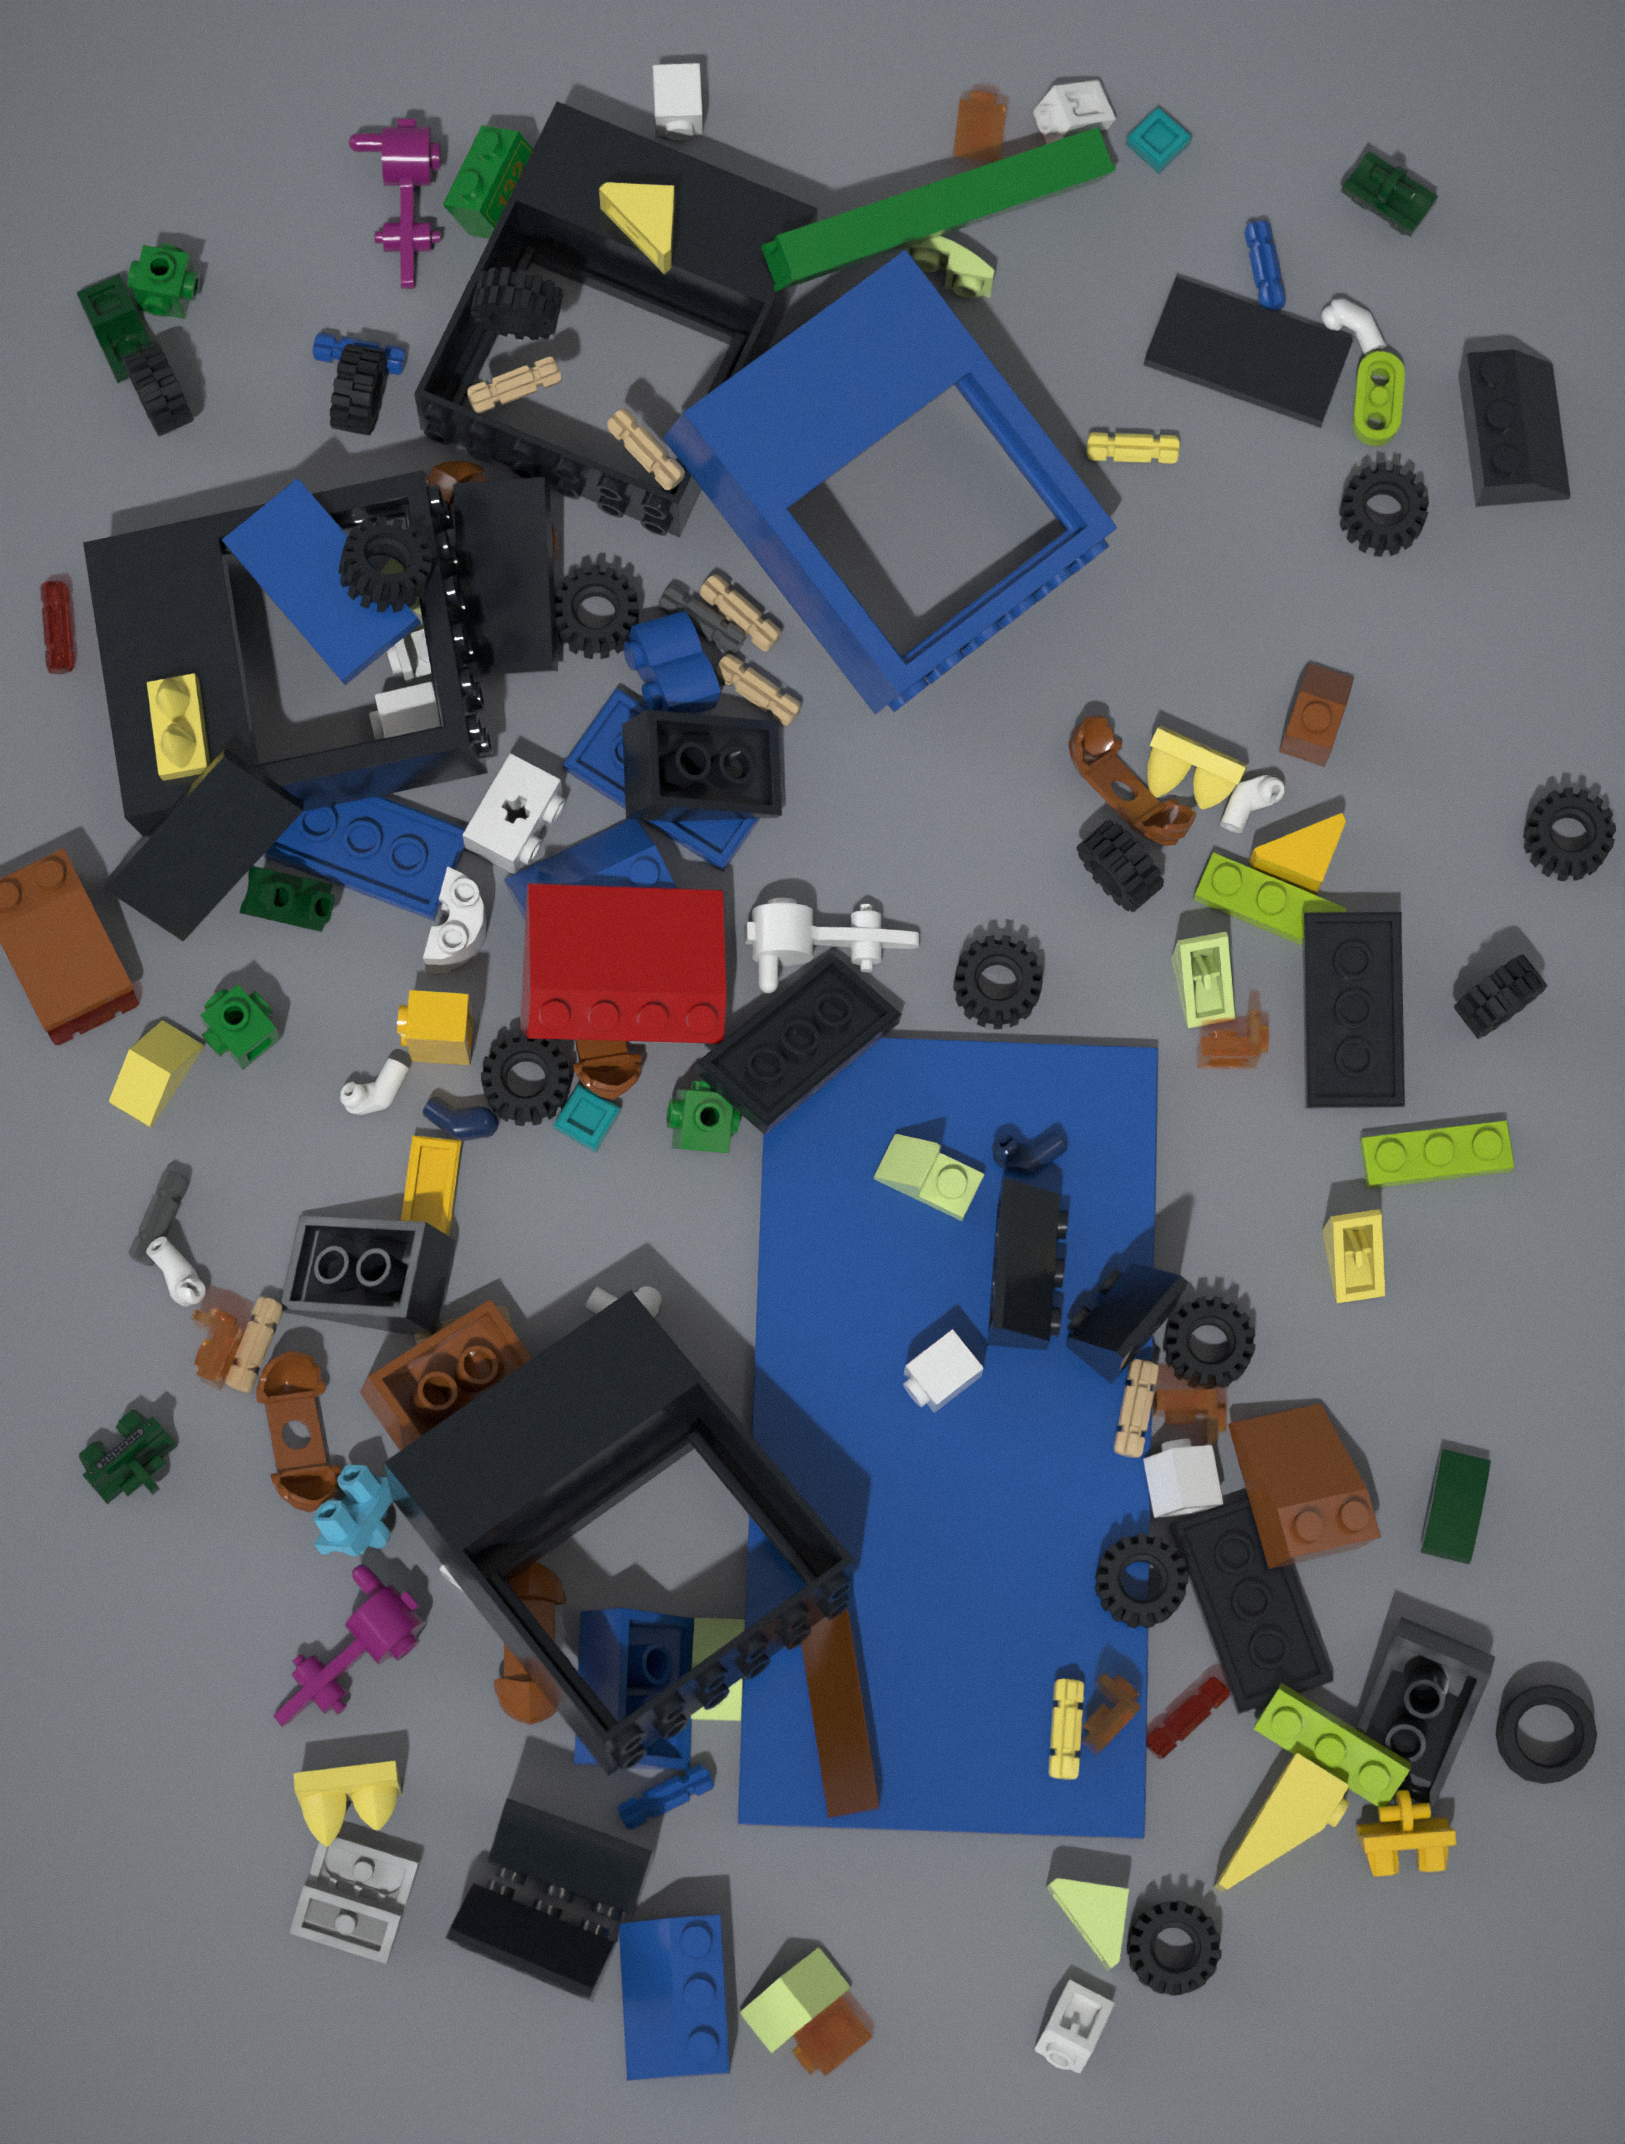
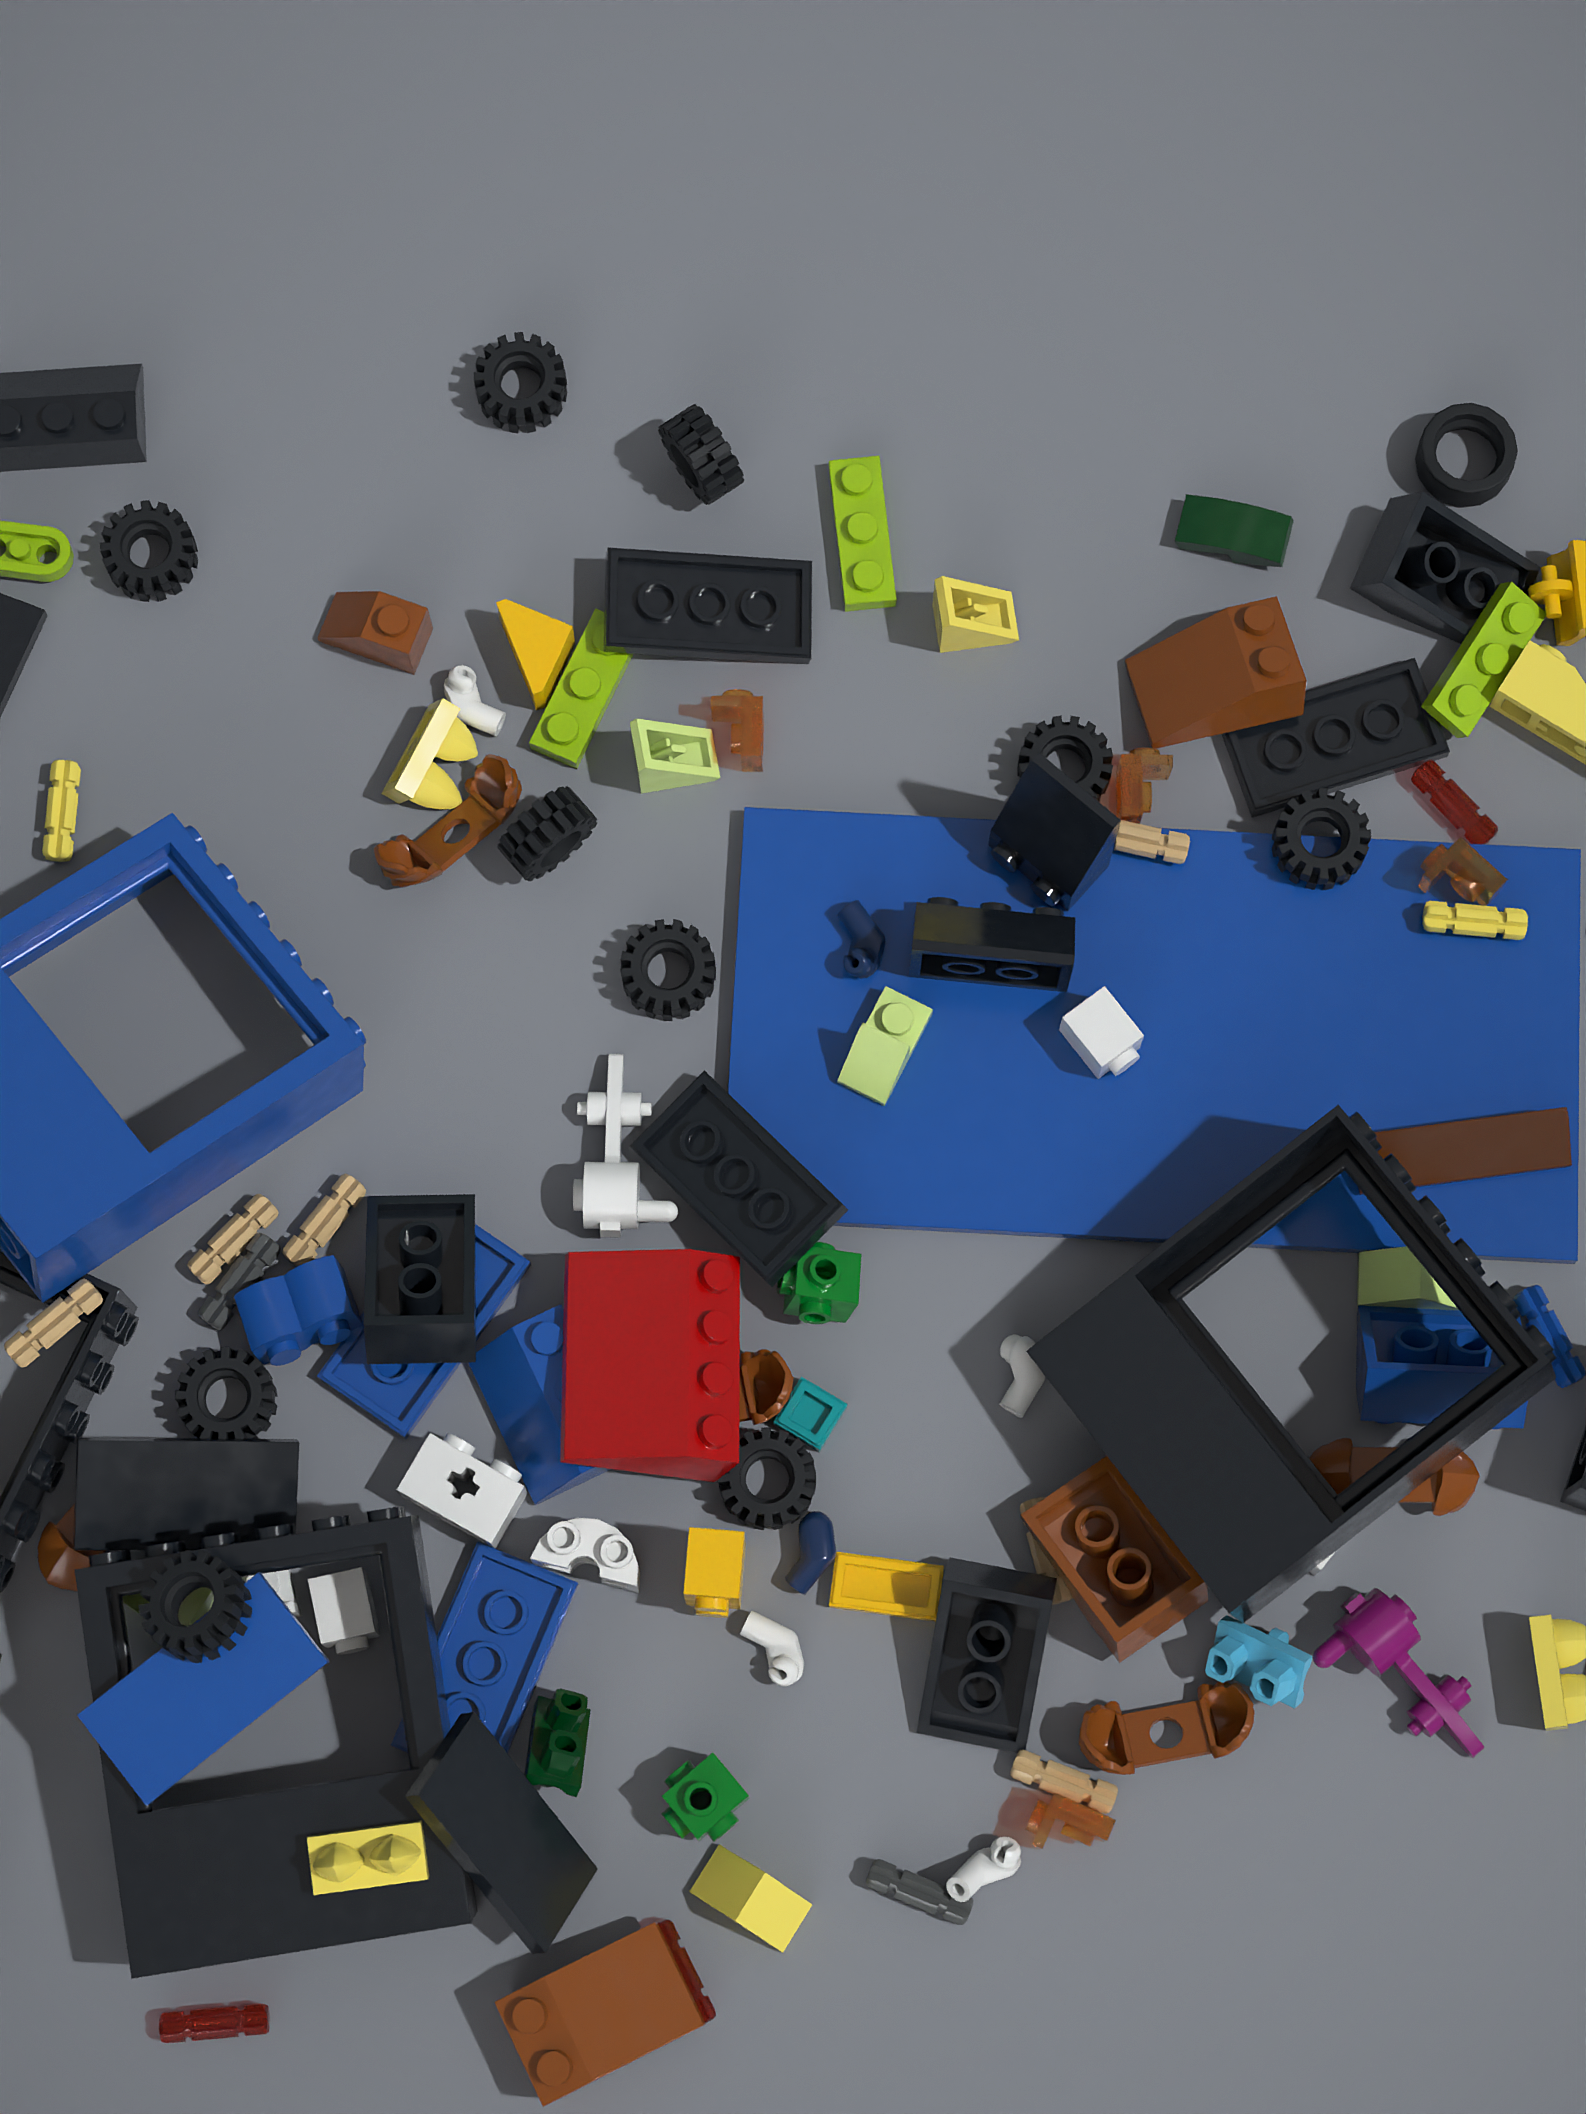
camera: 85 degrees left, 0 degrees up
dark green hips [79,1409,177,1504] -> none
white brick [1143,1439,1223,1518] -> none

